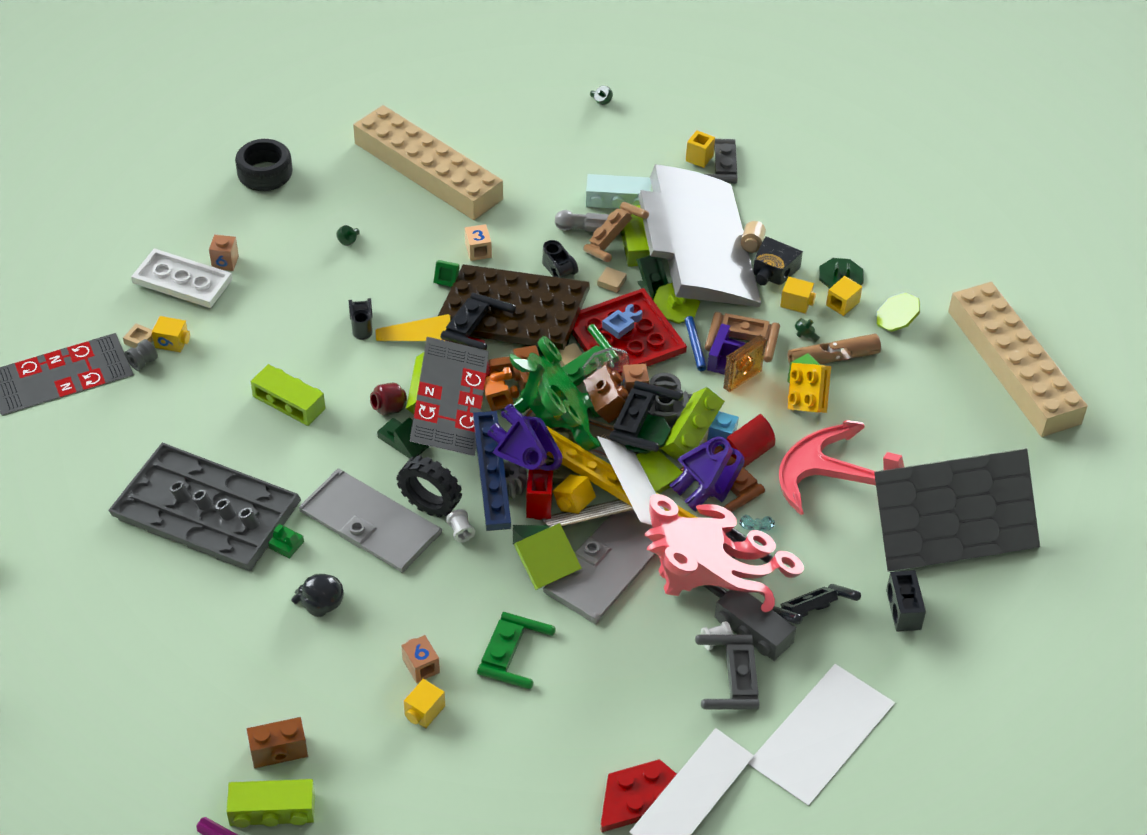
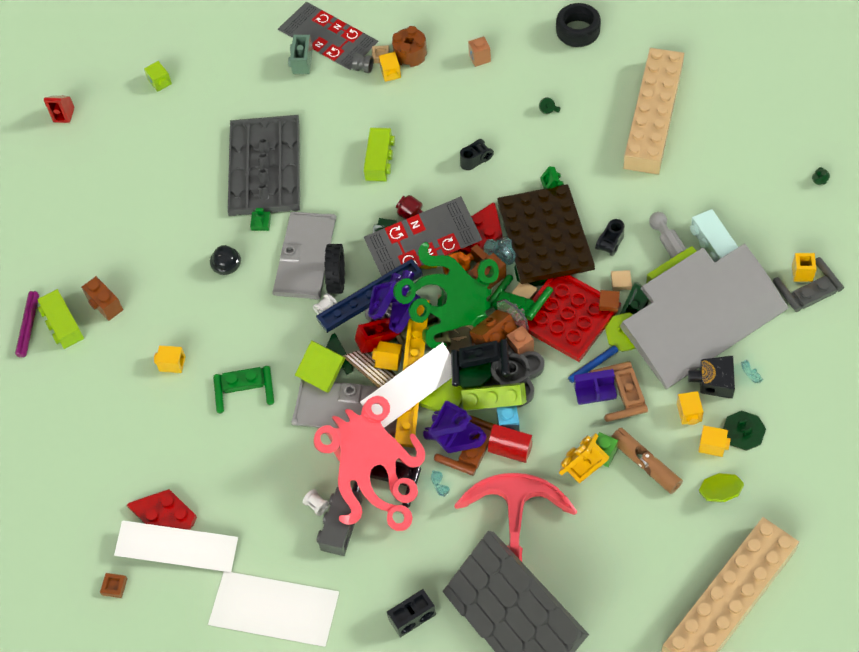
camera: 70 degrees right, 10 degrees up
white plate [131,249,233,308] -> none
yellow sticker [375,314,450,341] -> none
nougat brick [401,635,440,683] -> none
black plate [440,292,516,350] -> none
light nougat brick [465,224,492,261] -> none
medium nougat plate [583,202,649,262] -> none
medium blue plate [602,304,643,339] -> none
dark grey plate [695,634,760,710] -> none
clear orange plate [723,334,766,392] -> none
tan brick [741,221,766,253] -> none
black plate [772,584,861,624] -> none
dark green piece [794,318,820,343] -> none
none -> sand green brick [288,35,313,74]
none -> dark orange brick [392,26,427,67]
none -> clear light blue hair [484,236,516,265]
none -> dark orange tile [599,290,620,312]
none -> clear light blue piece [741,360,763,383]

